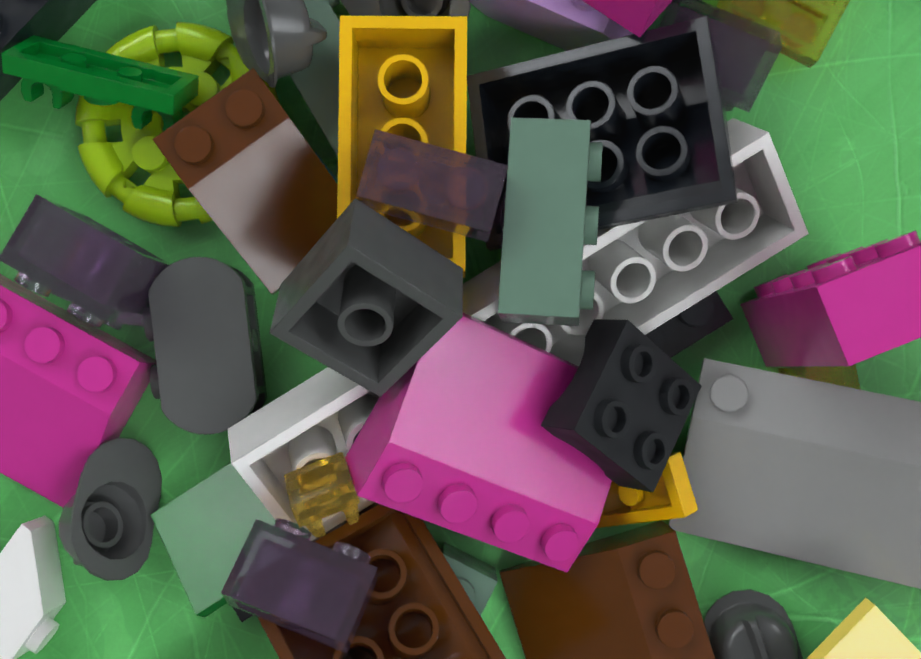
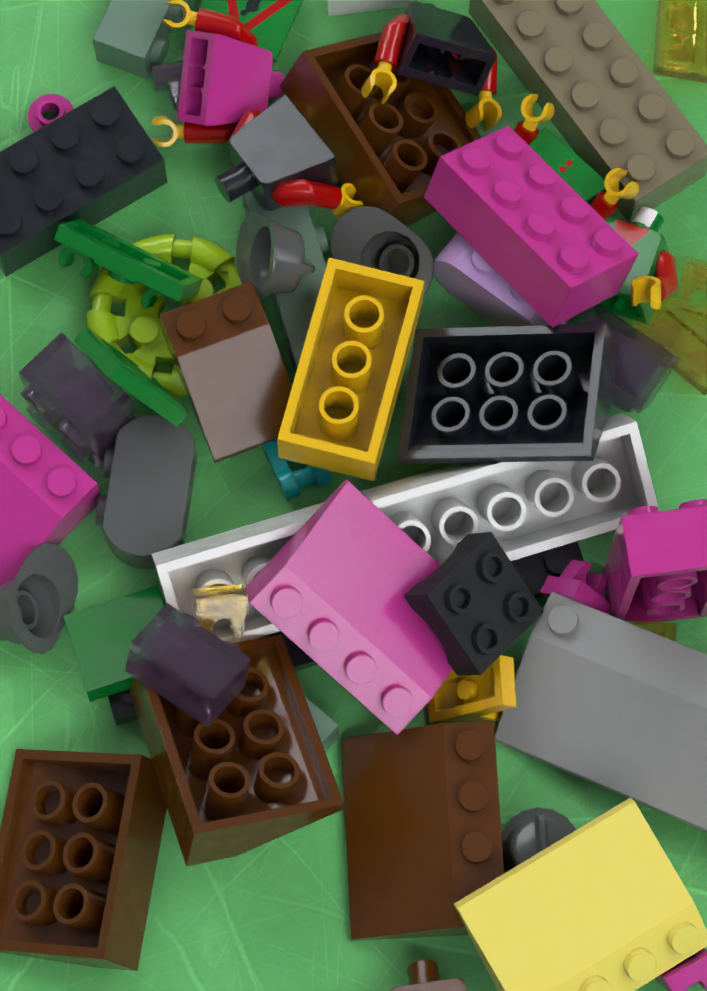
camera: 15 degrees right, 15 degrees down
dark grey brick [270,198,463,397] -> none
brick [356,129,508,242] -> none
sand green brick [498,117,603,326] -> none
none -> green tile [73,328,188,427]
none -> dark pink tile [540,560,612,614]

